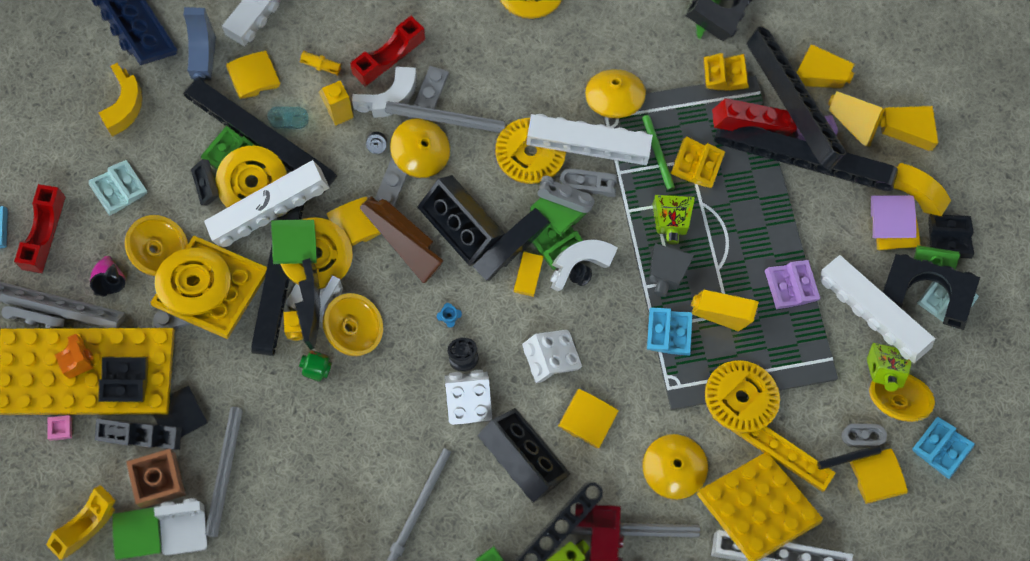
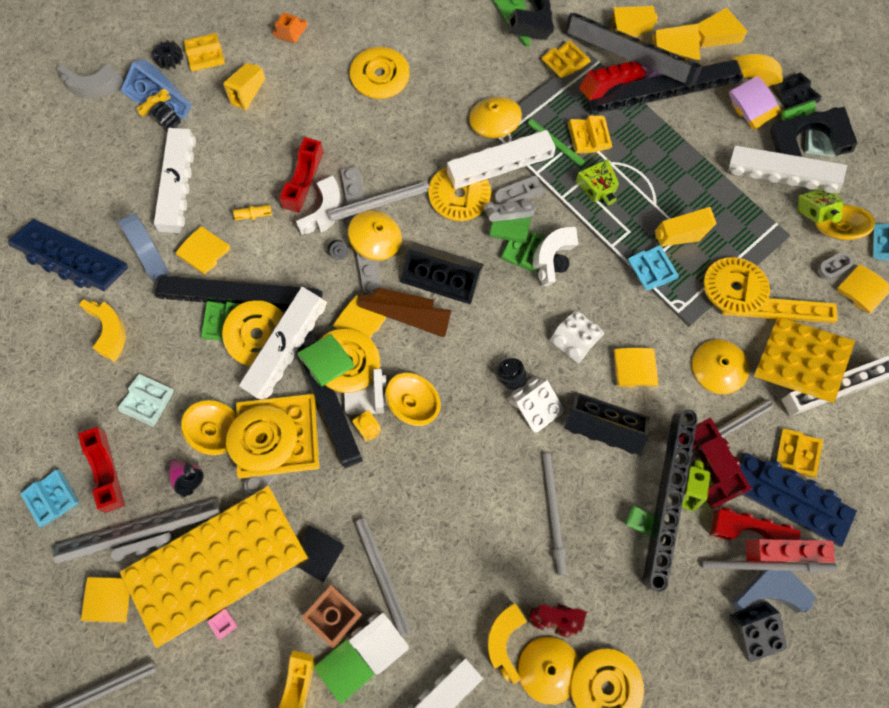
camera: 30 degrees left, 0 degrees up
orange brick [55,334,94,379] -> none
black slope [95,418,182,450] -> none
black slope [99,357,148,402] -> none
black plate [191,159,219,206] -> none
clear light blue plate [267,107,309,129] -> none
black slope [295,258,321,350] -> none
green head [299,350,333,382] -> none
yellow slope [319,80,354,126] -> none
dark azure plate [437,303,462,328] -> none
black slope [473,208,551,281] -> none
yellow tile [514,252,544,297] -> none
dark grey torso [649,243,694,297] -> none
lavender slope [765,260,820,309] -> none
black bar [817,445,881,470] -> none

